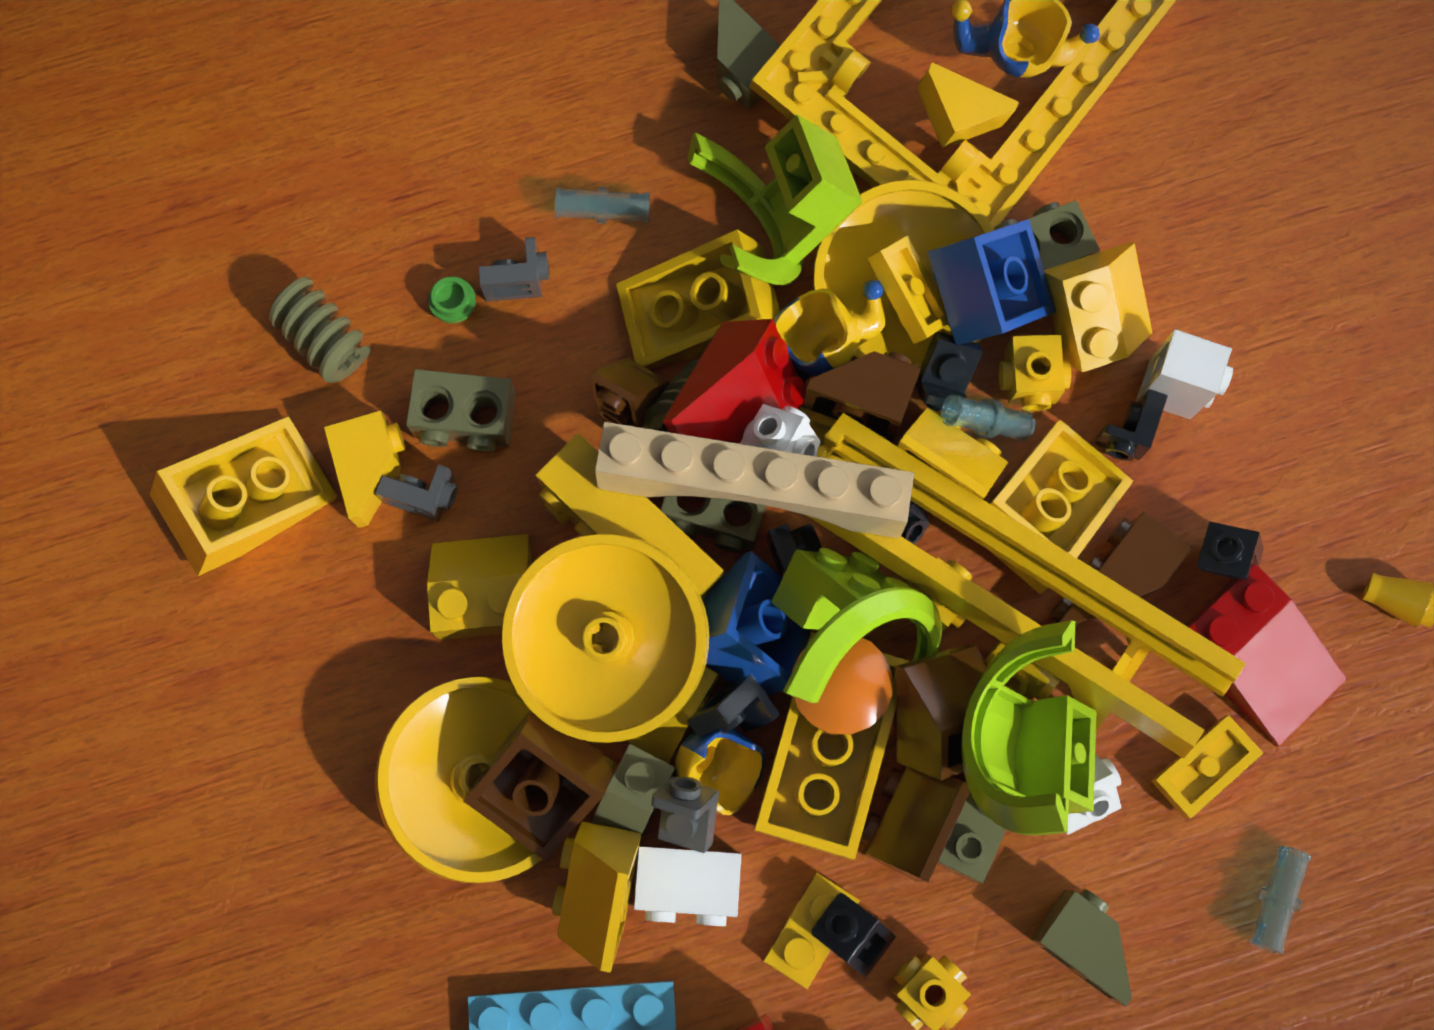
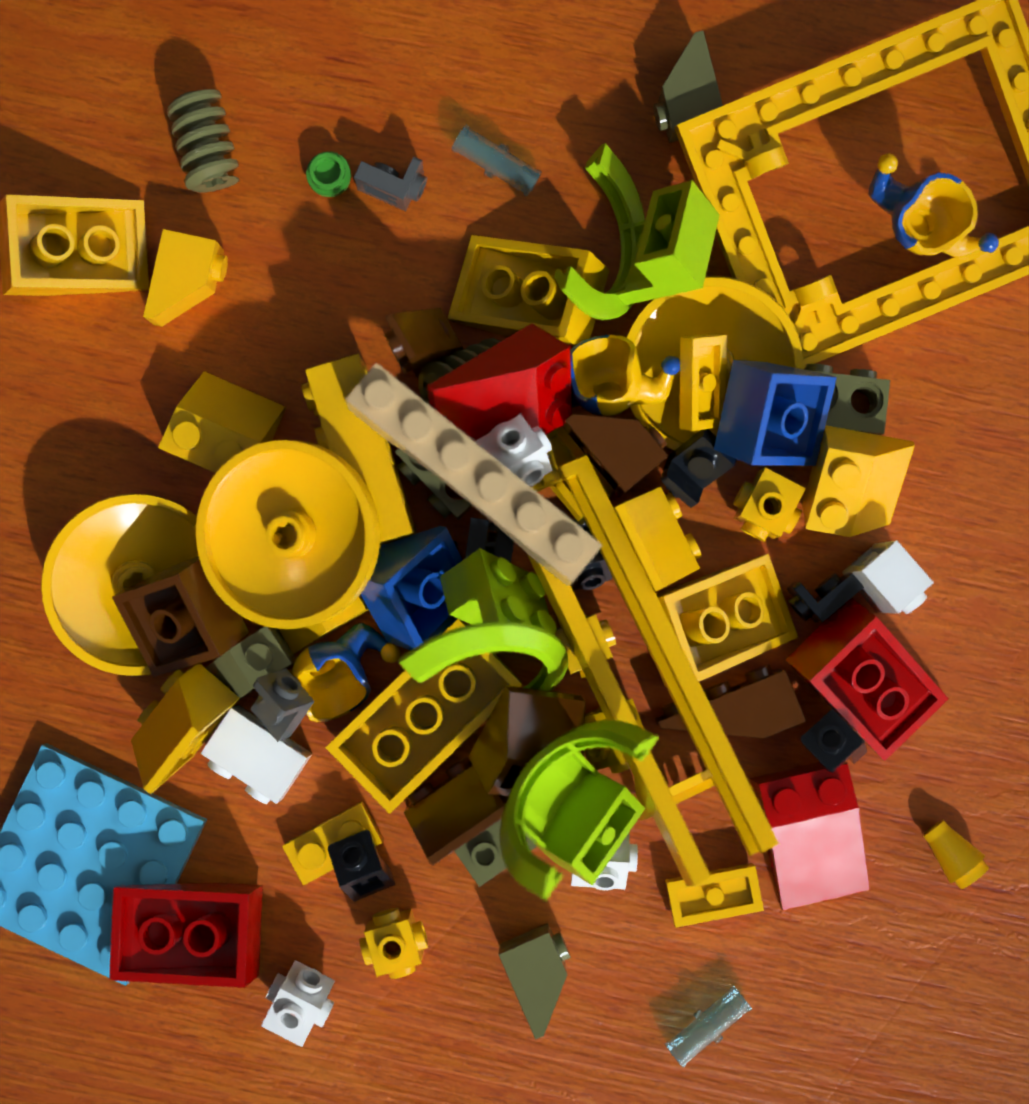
camera: 25 degrees right, 10 degrees up
dark grey bracket [375,465,458,522] -> none
olive brick [406,369,516,452] -> none
black bracket [687,674,779,737] -> none
orange dish [791,638,893,735] -> none
yellow slope [917,62,1019,149] -> none
clear light blue pin [941,395,1036,441] -> none
none -> red slope [785,598,949,761]

